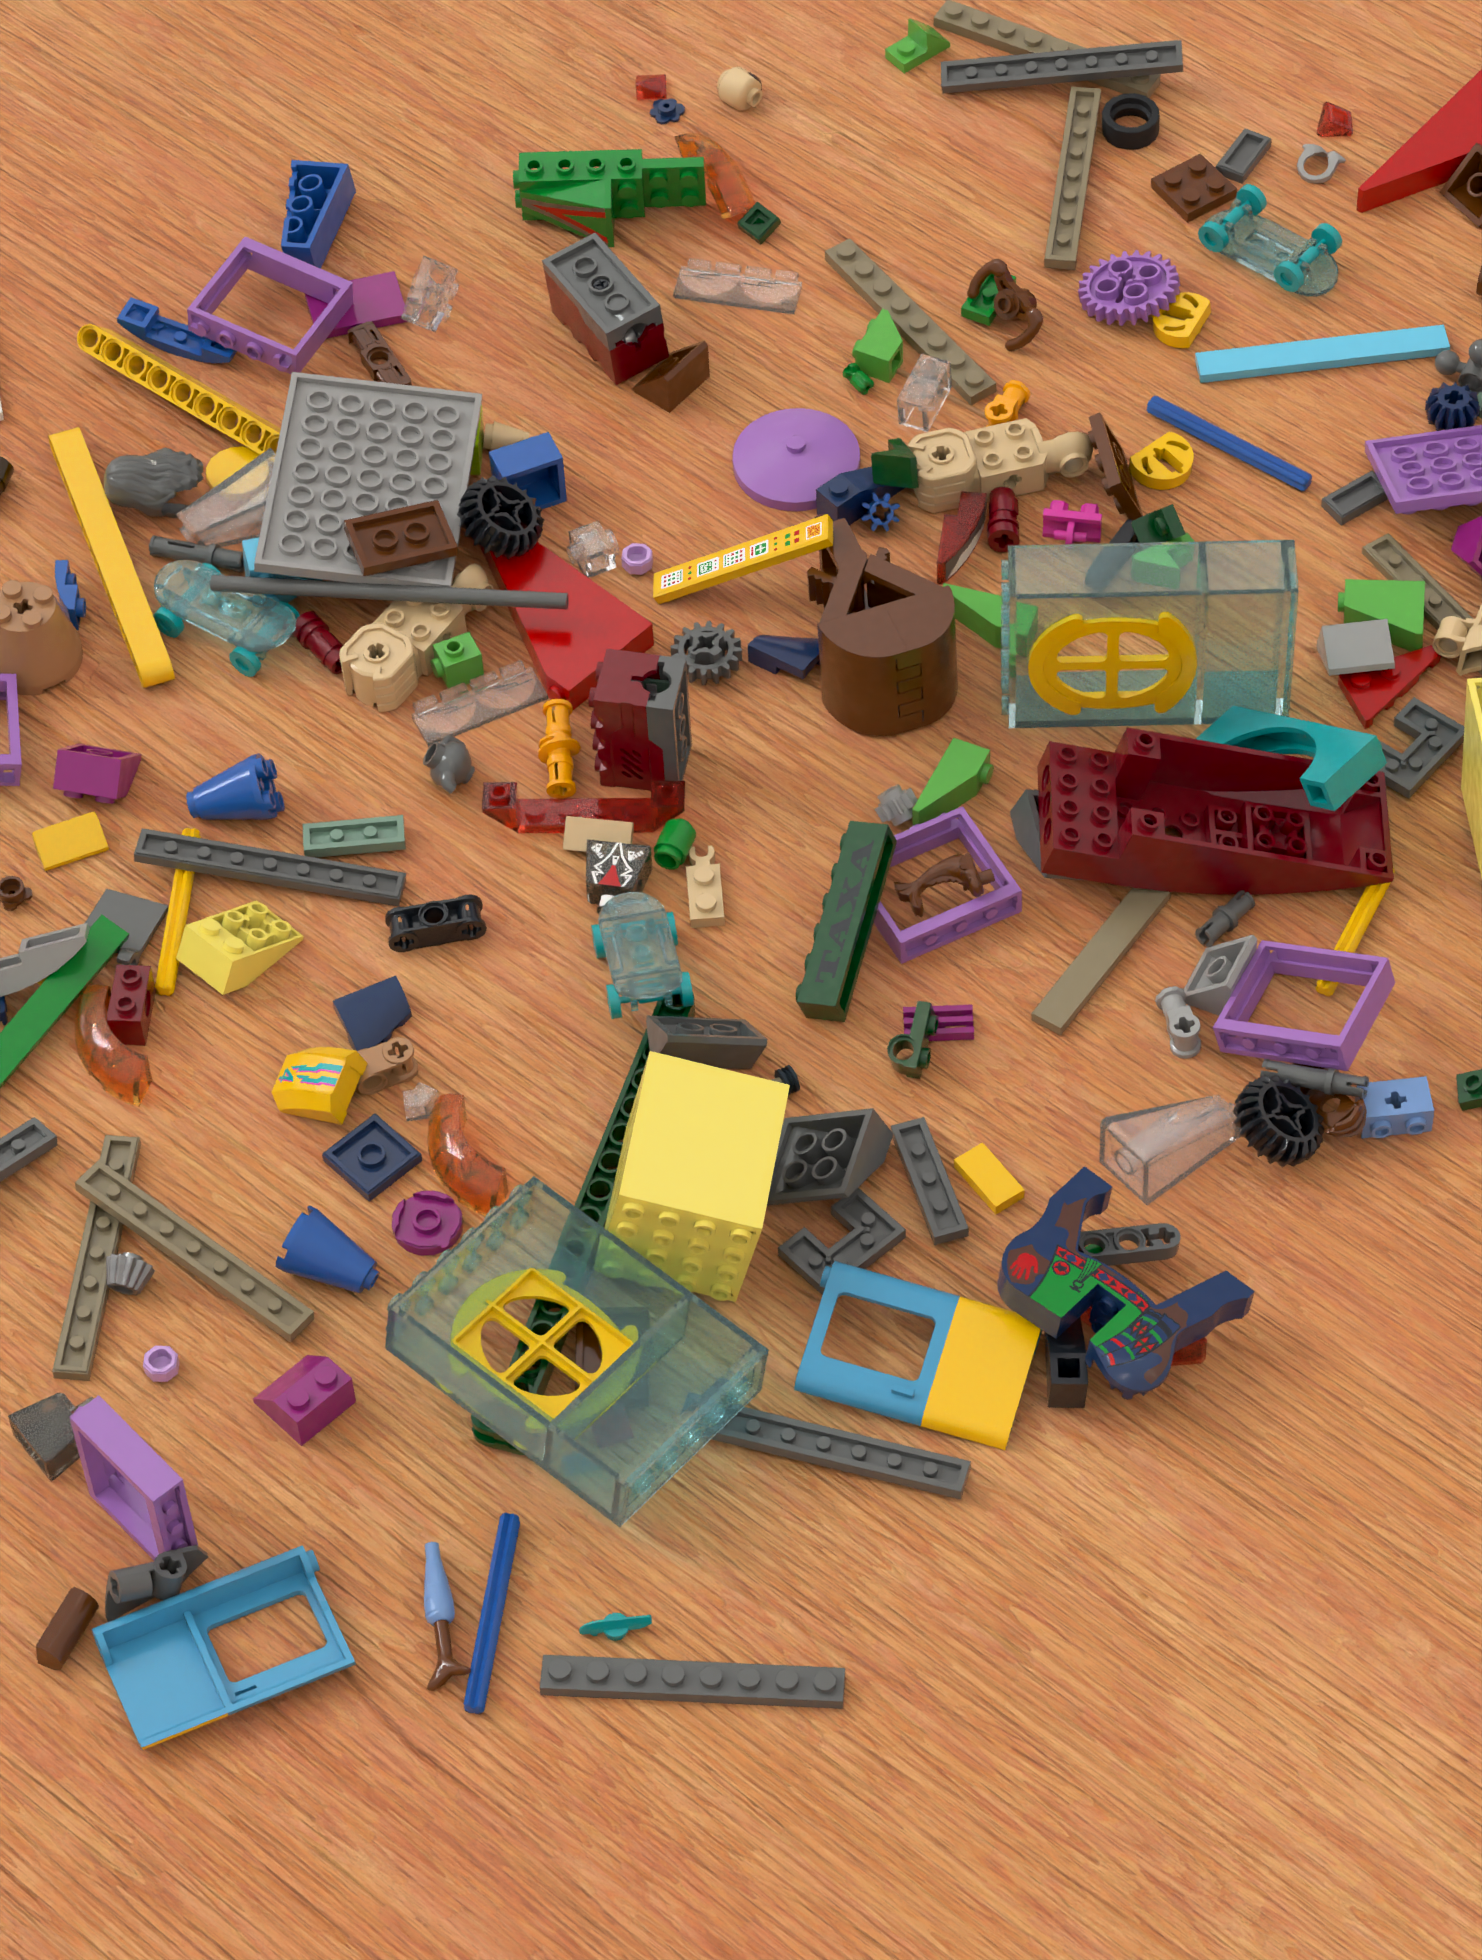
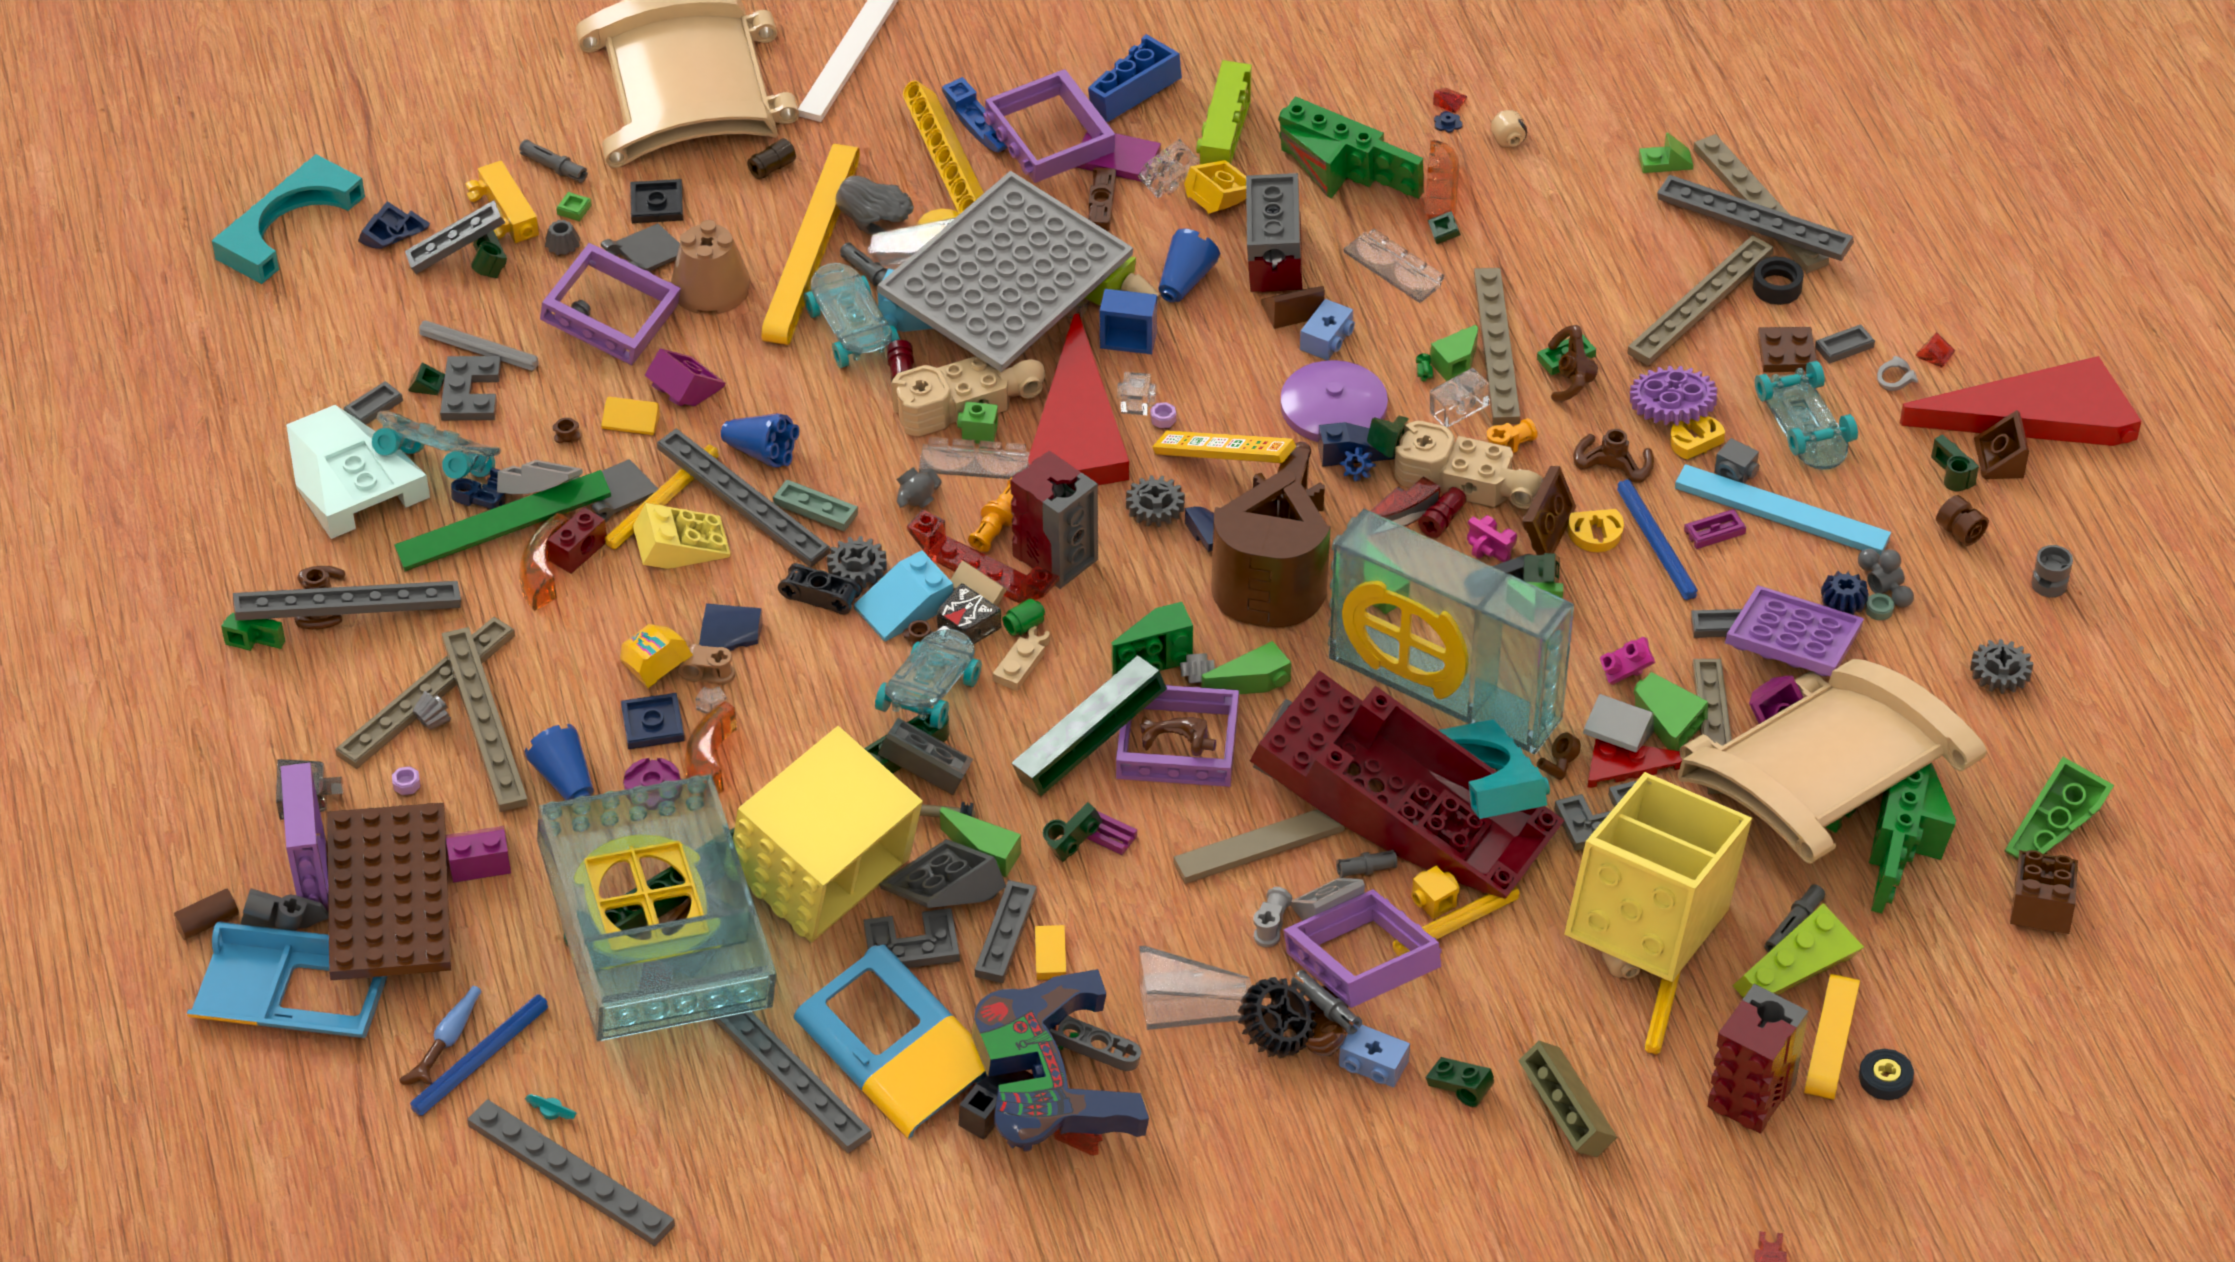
camera: 30 degrees right, 5 degrees down
blue slope [55,560,86,630] -> none
dark grey piece [210,575,569,610] -> none
reddish brown plate [344,500,458,577] -> none
black gear [457,475,544,560] -> none
none -> reddish brown plate [327,802,451,981]
none -> dark grey gear [827,536,887,588]
none -> medium azure slope [854,550,954,642]
none -> reddish brown plate [903,620,936,647]
none -> bright green slope [940,806,1021,877]
none -> green slope [1111,602,1193,677]
none -> blue cone [1158,228,1221,302]
none -> yellow slope [1184,160,1246,214]
none -> lime wedge [1196,60,1252,164]
none -> medium blue brick [1300,299,1355,361]
none -> yellow brick [1411,865,1460,919]
none -> reddish brown plate [1537,732,1581,780]
none -> reddish brown piece [1573,429,1654,482]
none -> dark pink hips [1600,636,1656,685]
none -> magenta tile [1684,509,1746,549]
none -> dark grey brick [1714,438,1760,484]
none -> dark green plate [1931,434,1979,492]

